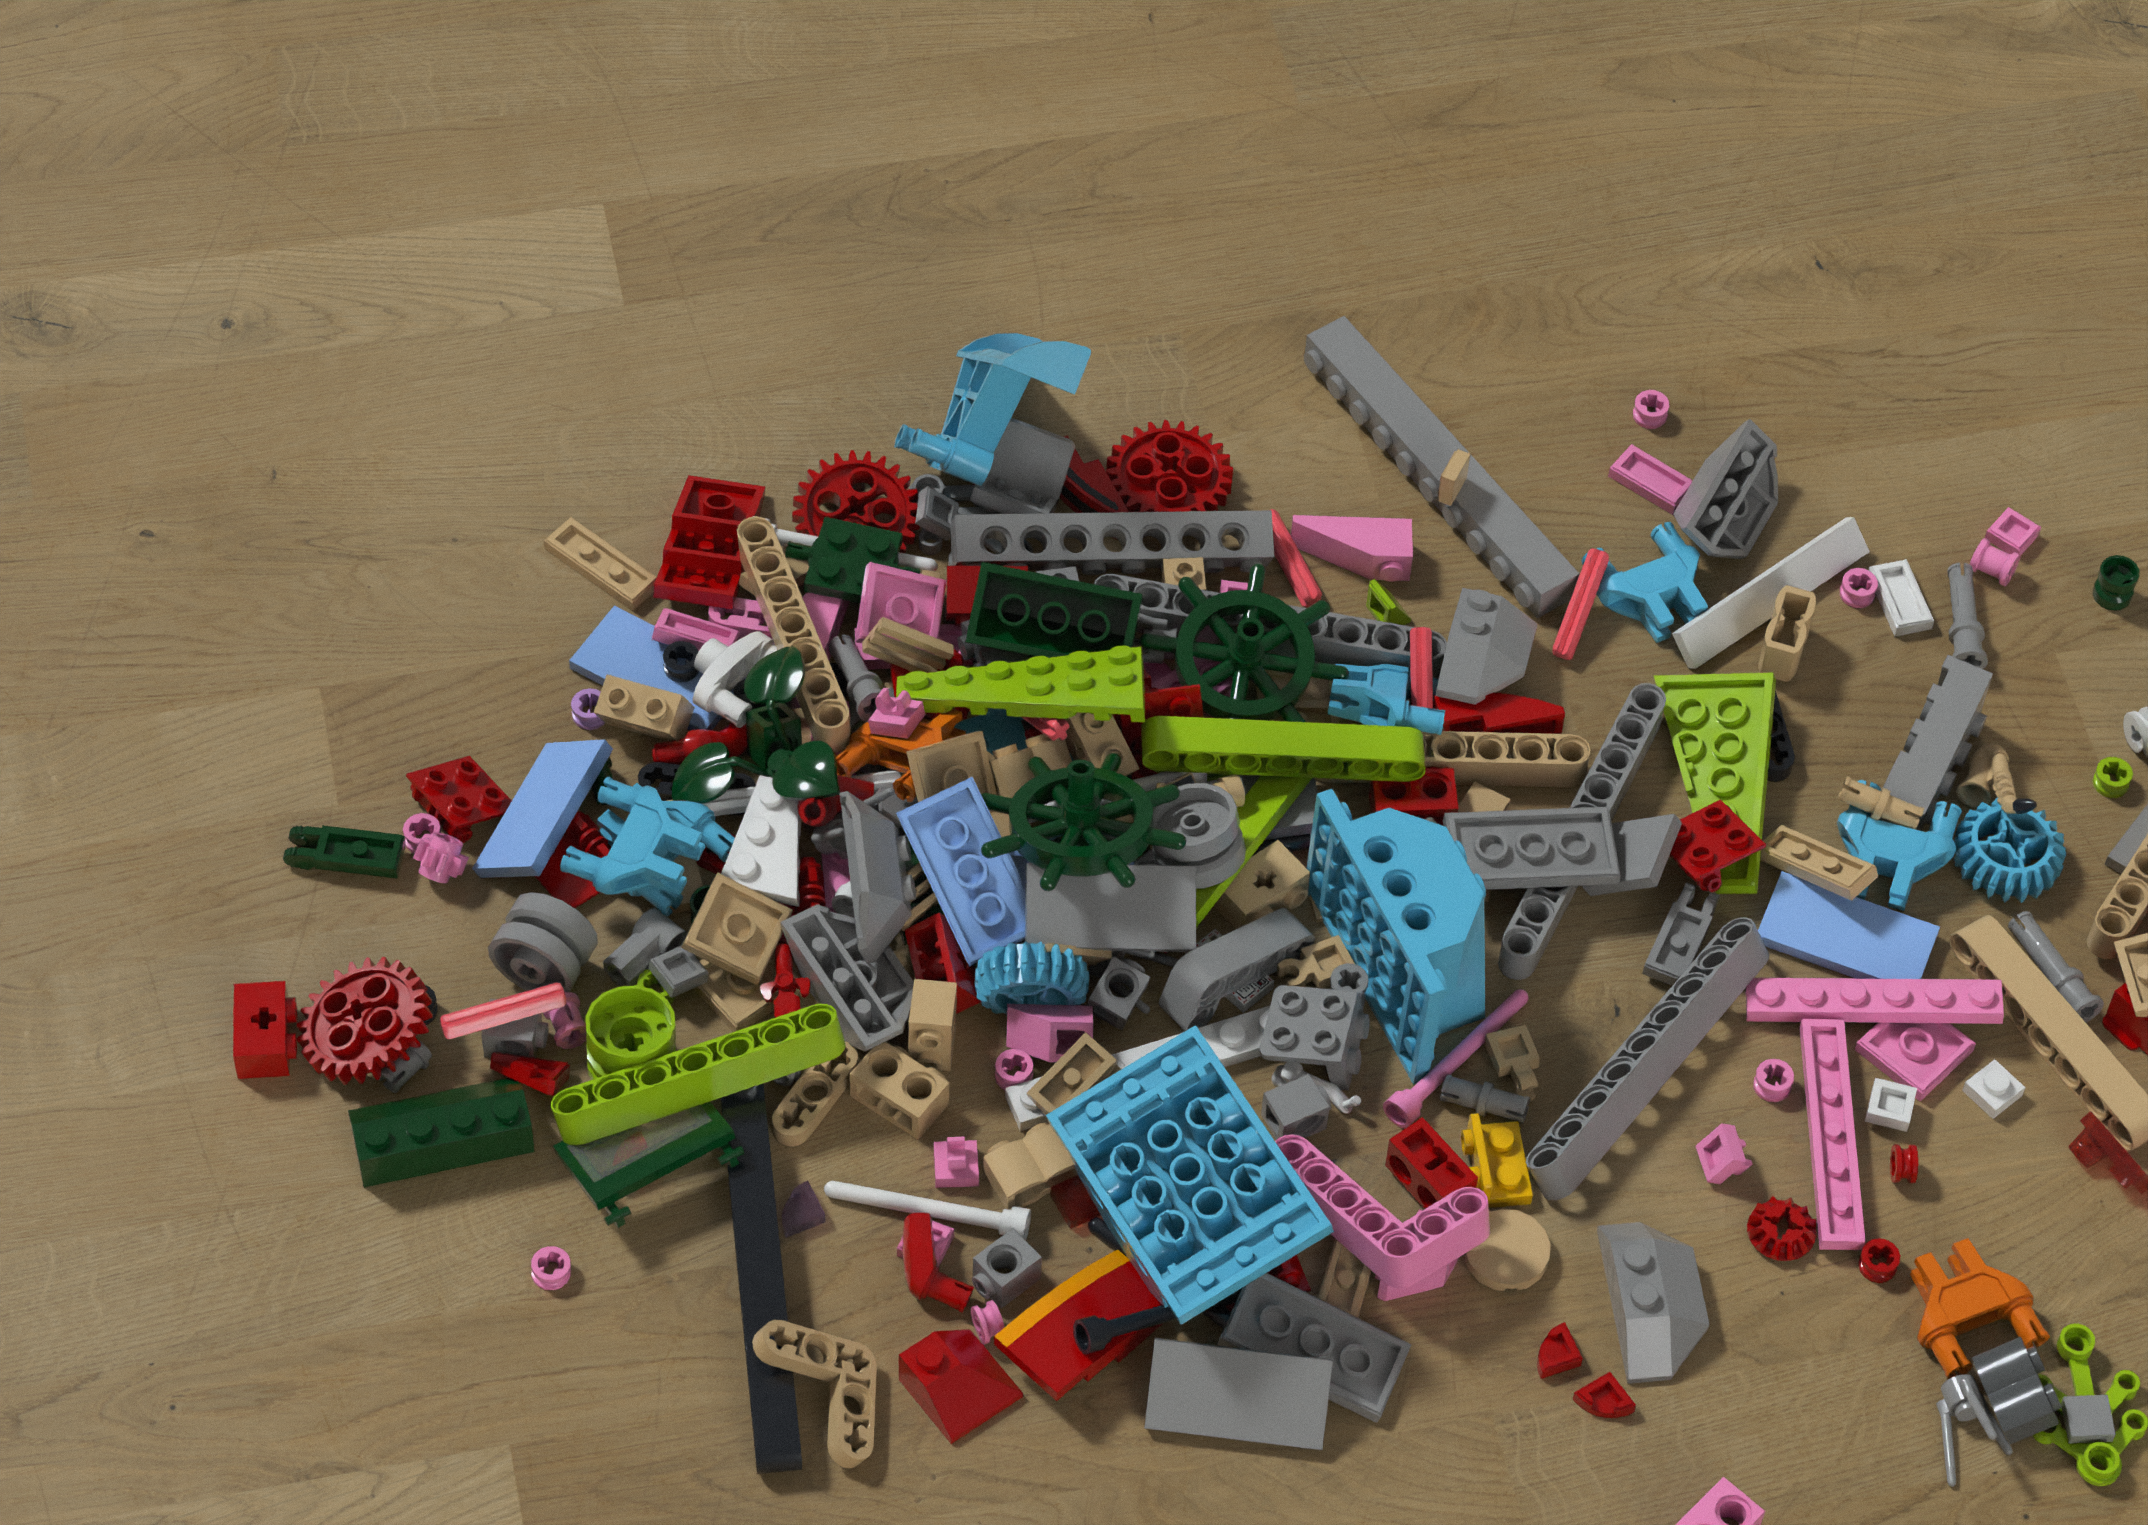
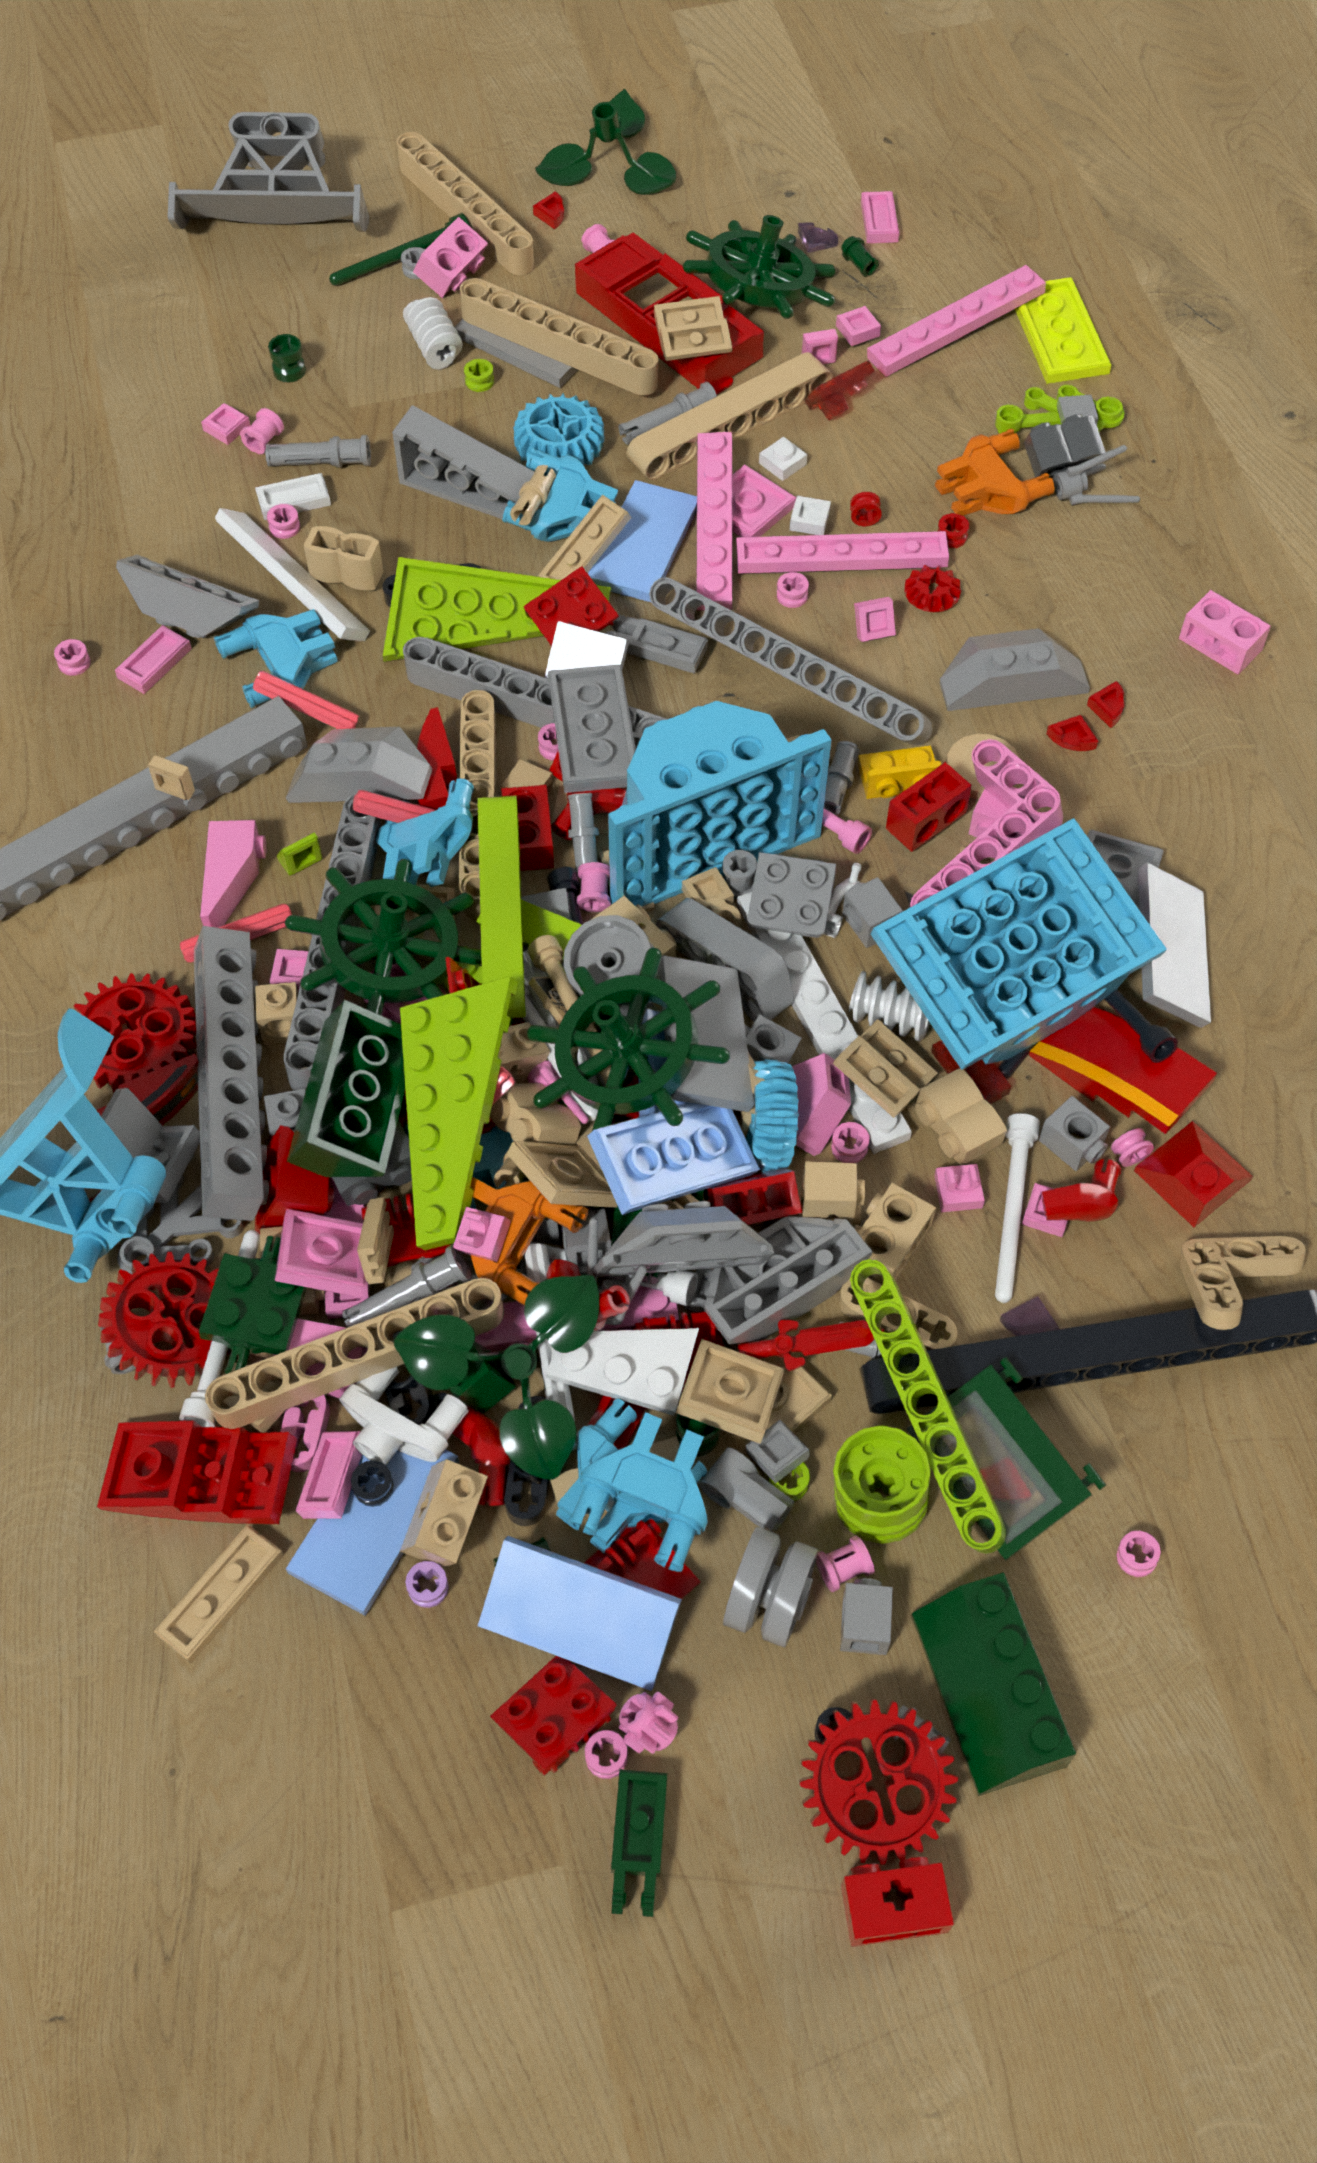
camera: 90 degrees left, 5 degrees up
coral axle [440,982,566,1039] -> none
red tile [490,1052,570,1096] -> none
light grey tile [915,486,959,541] -> none
tan piece [1956,743,2037,814] -> none

